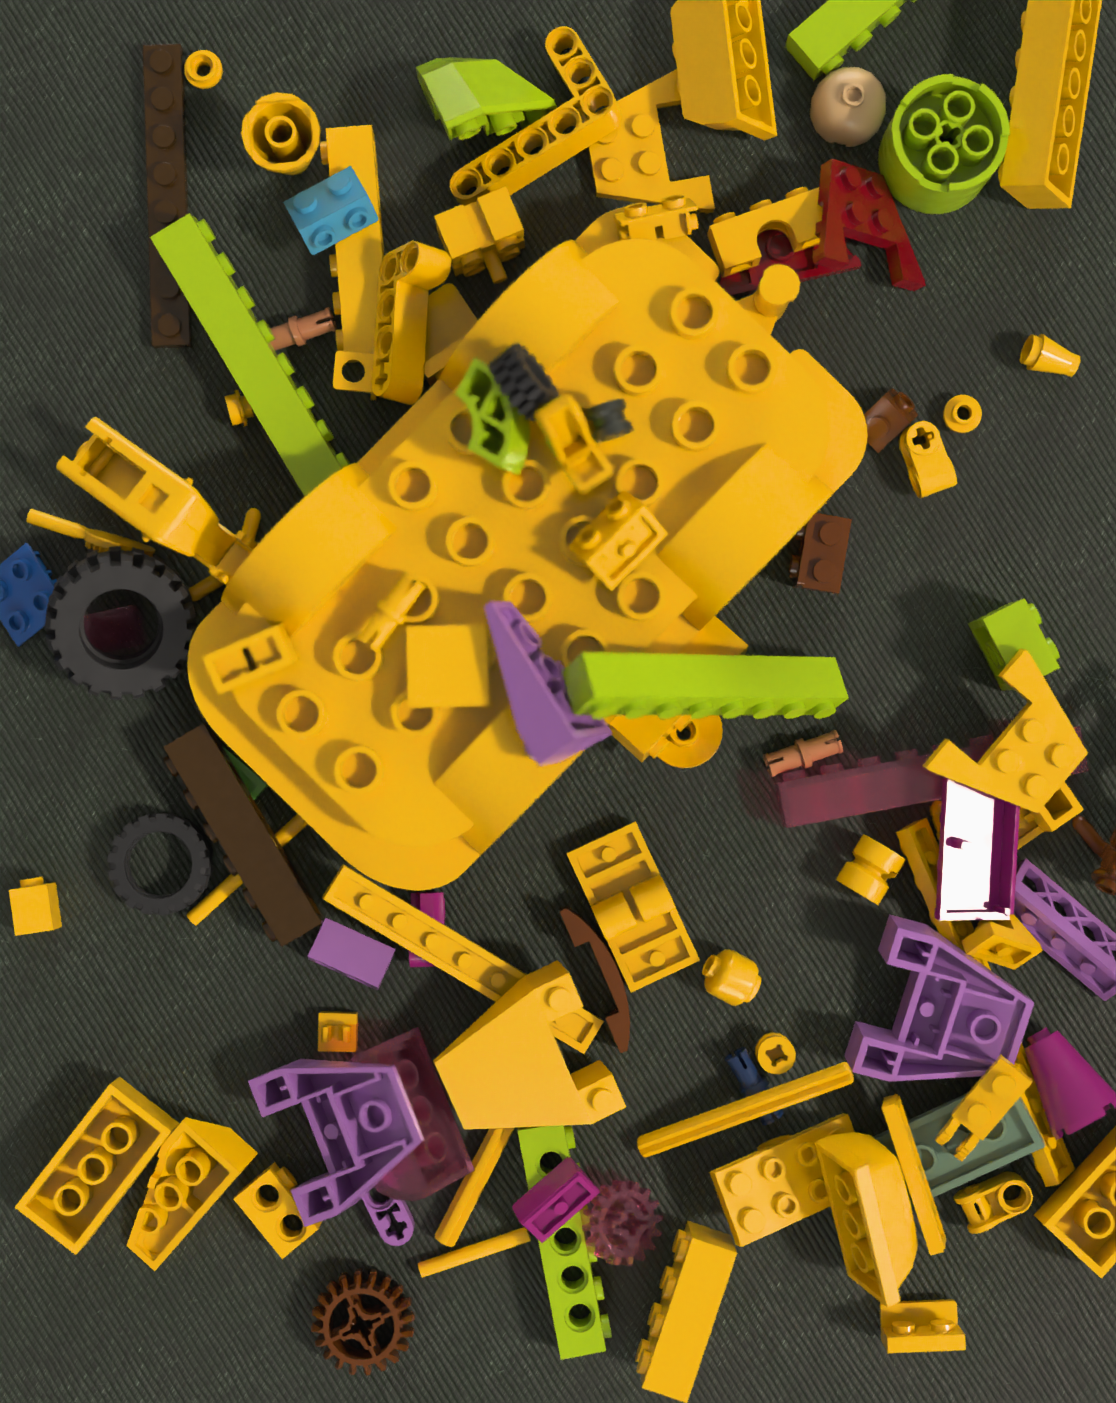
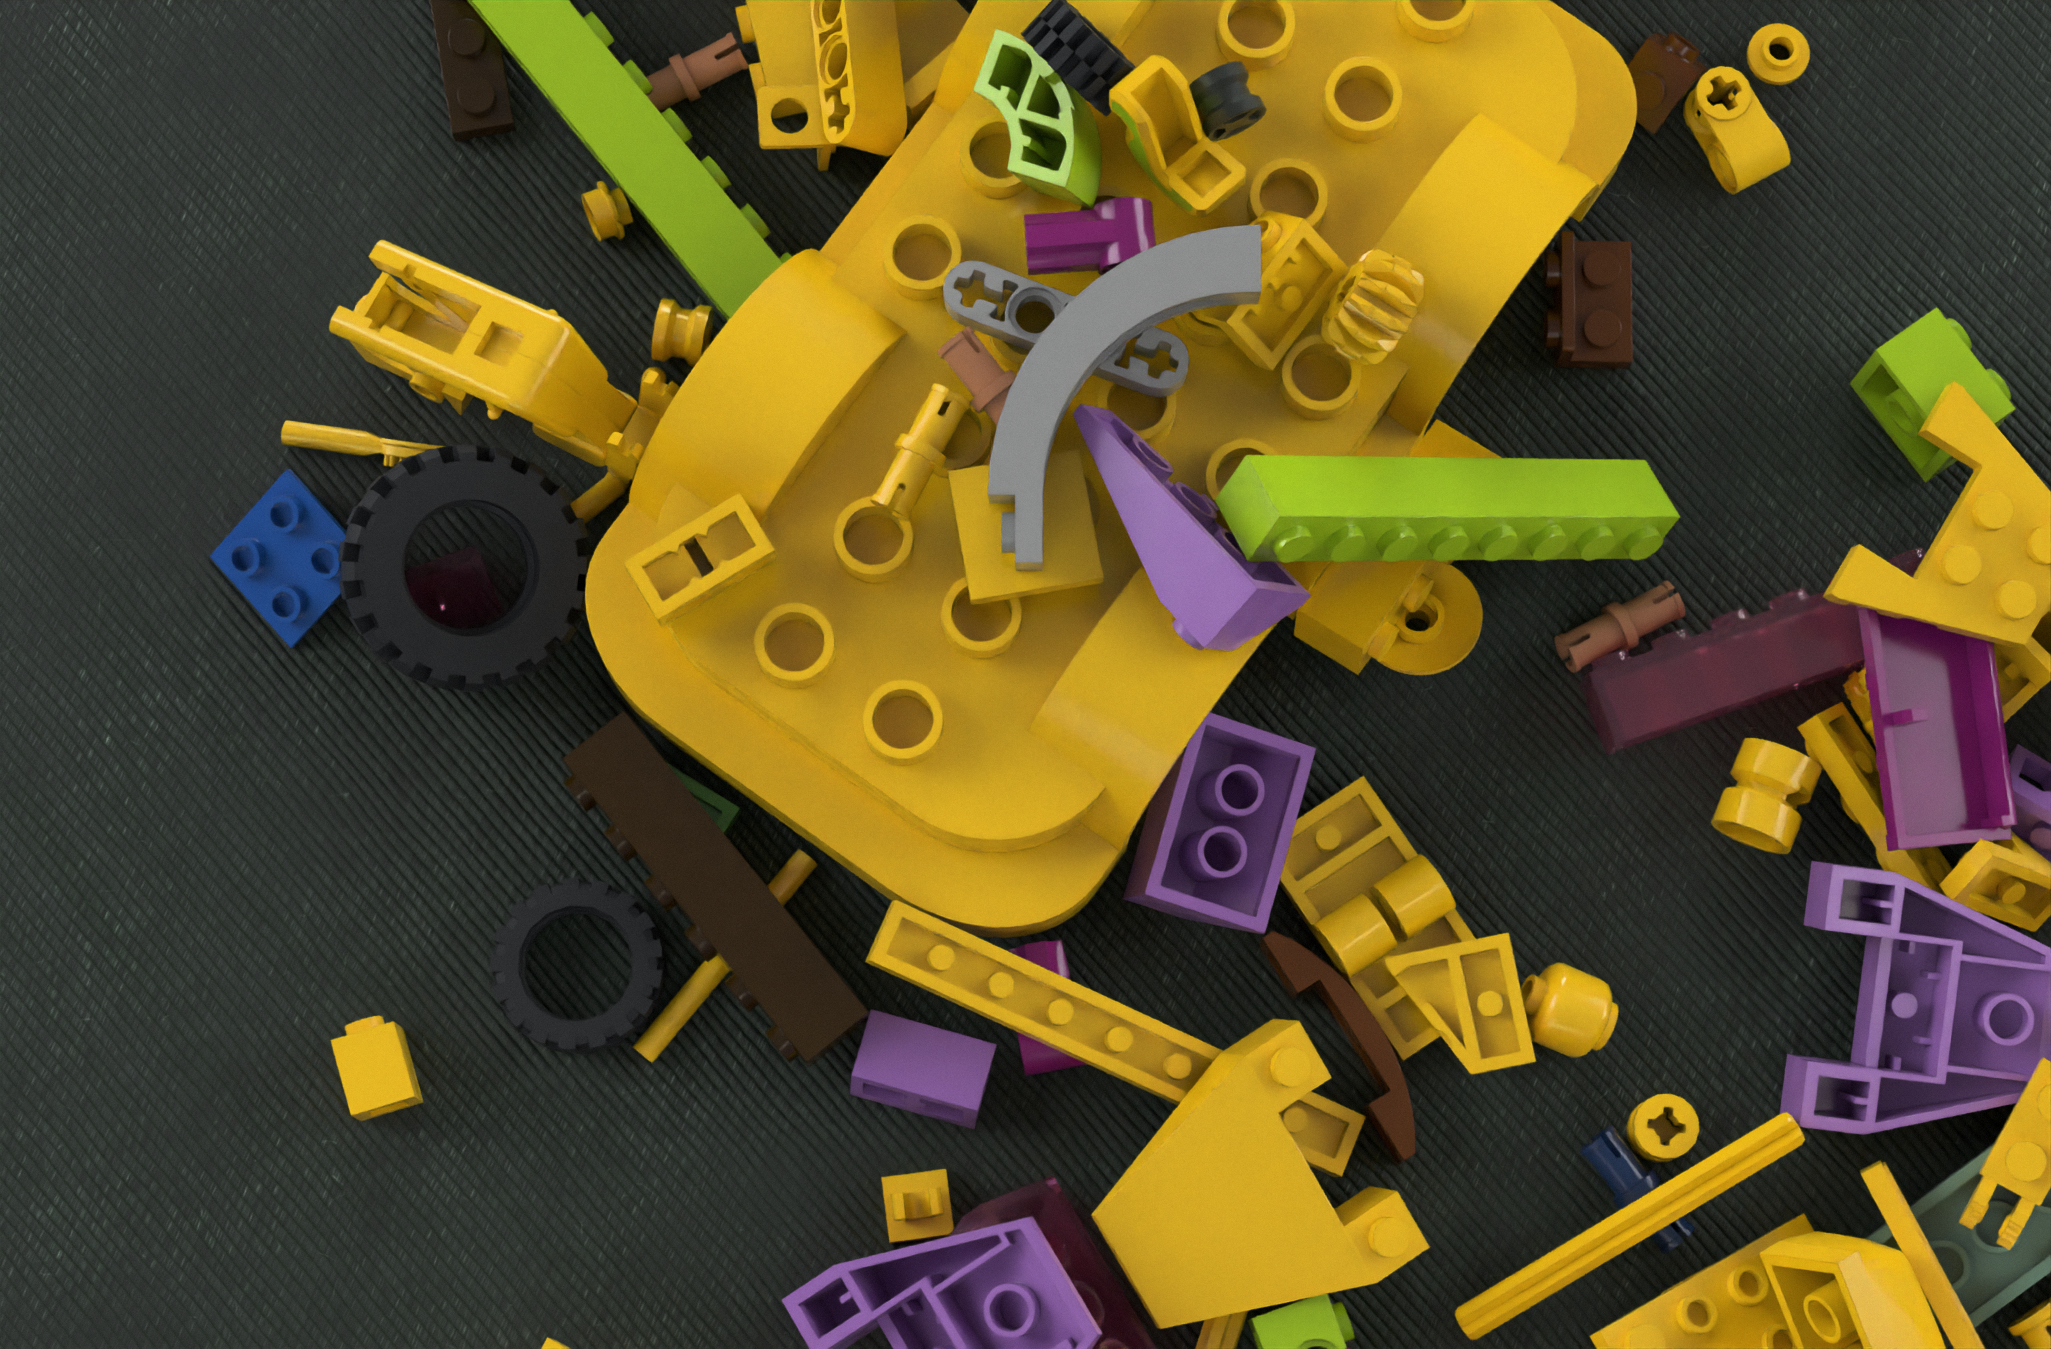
camera: 10 degrees left, 10 degrees down
none -> yellow wheel [651,298,714,367]
none -> nougat pin [937,326,1016,426]
none -> light grey beam [943,260,1189,398]
none -> light grey arch [988,225,1261,571]
none -> magenta piece [1024,197,1156,276]
none -> medium lavender slope [1123,713,1316,934]
none -> yellow gear [1321,248,1424,366]
none -> yellow wing [1385,933,1536,1075]

